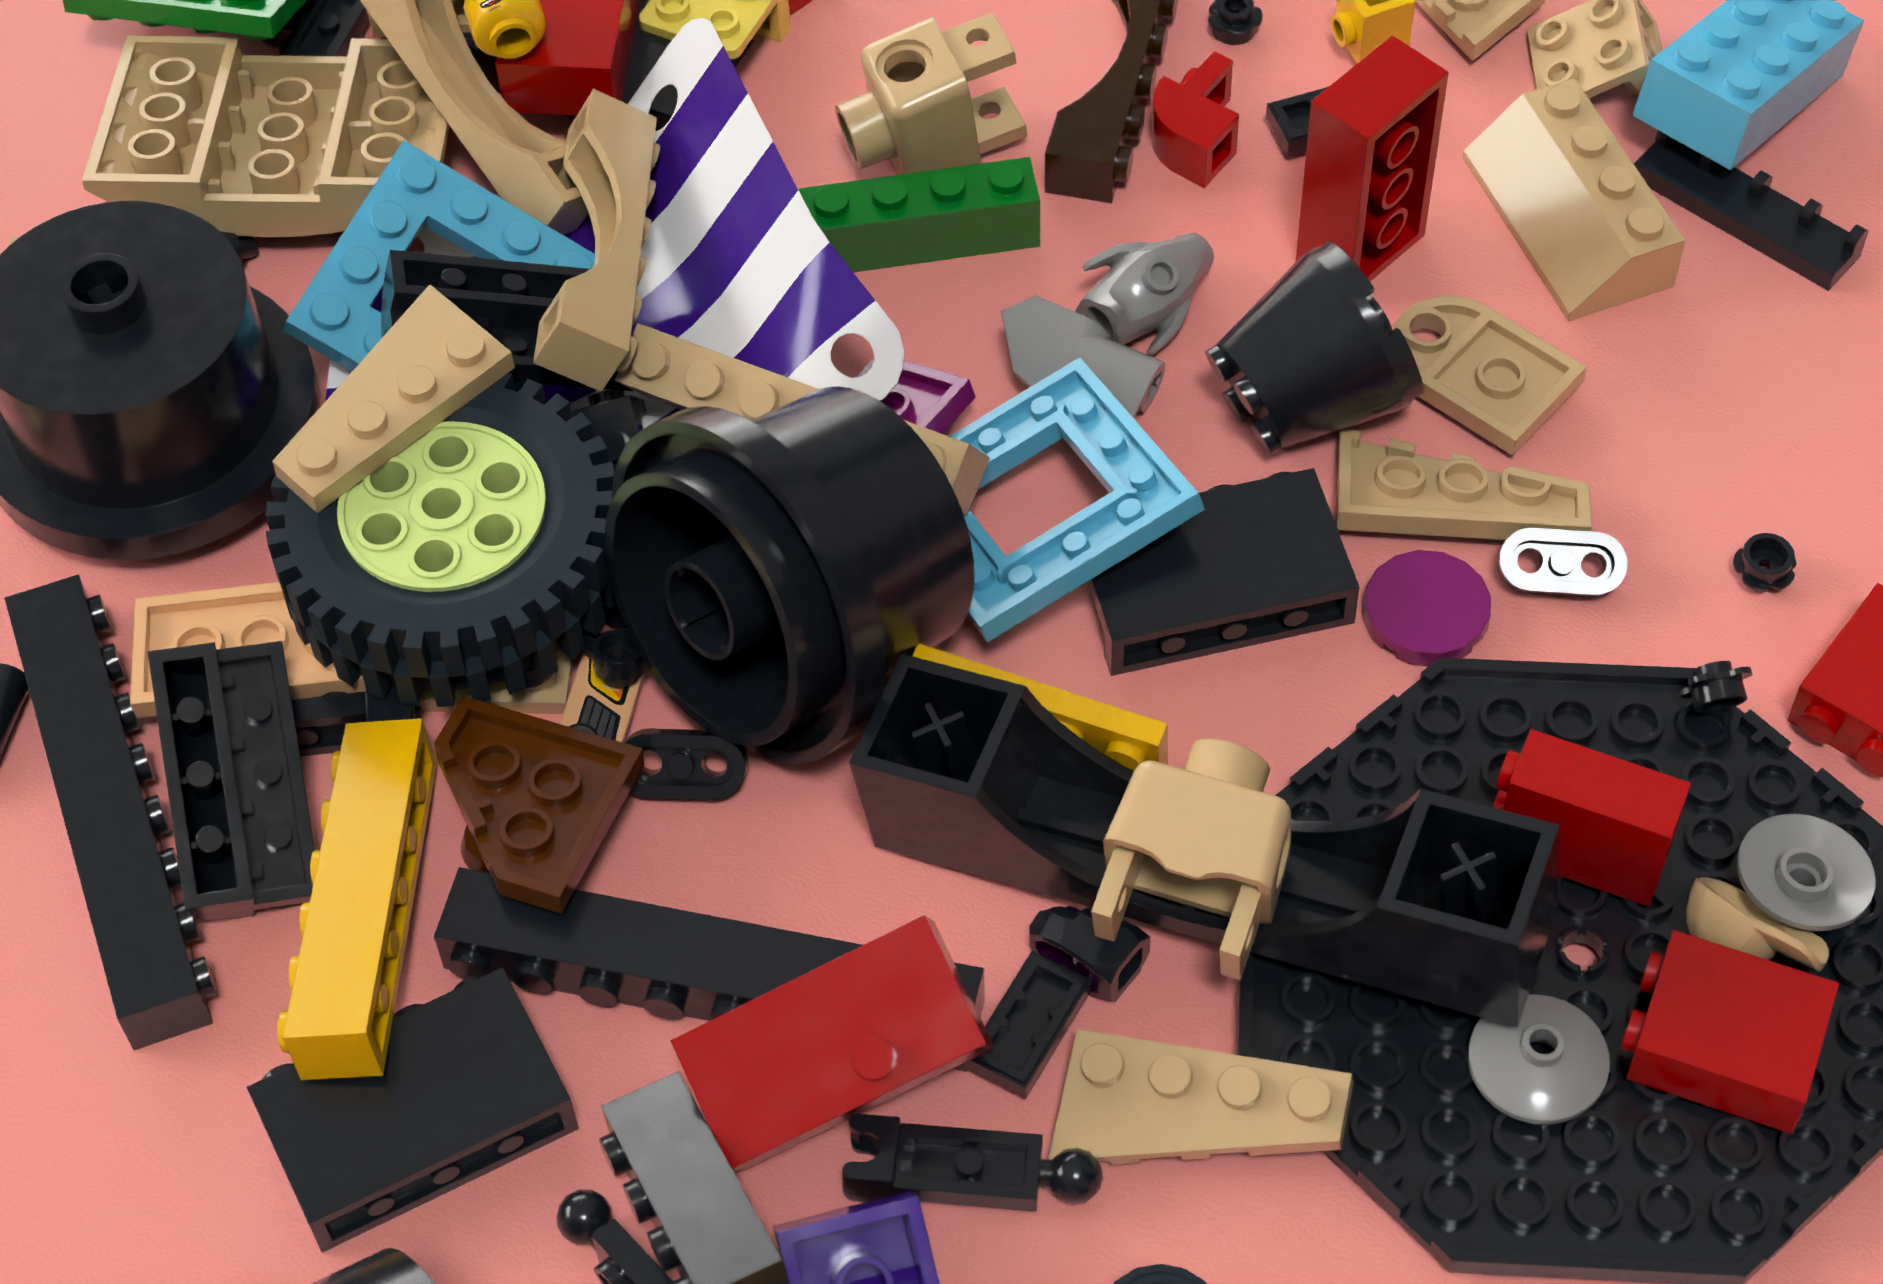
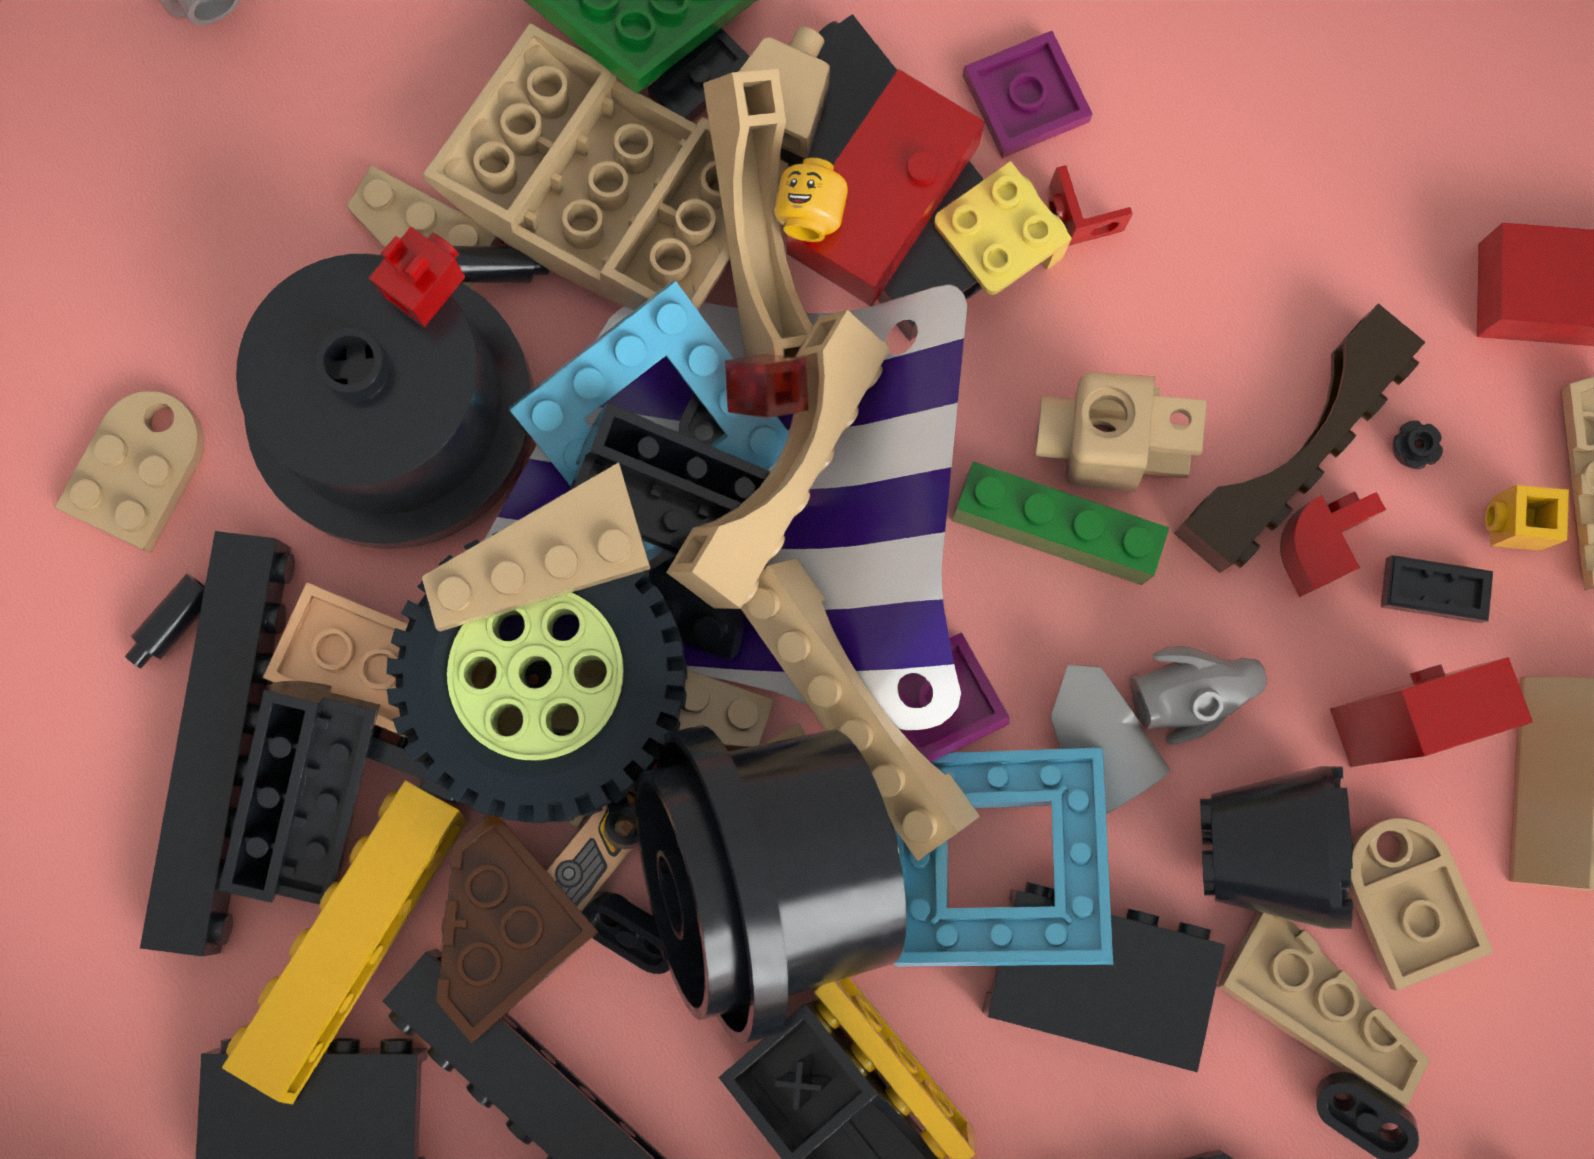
camera: 25 degrees right, 25 degrees up
magenta tile [1363,550,1491,666] -> none
none -> red brick [369,227,465,328]
none -> clear red brick [725,354,809,418]

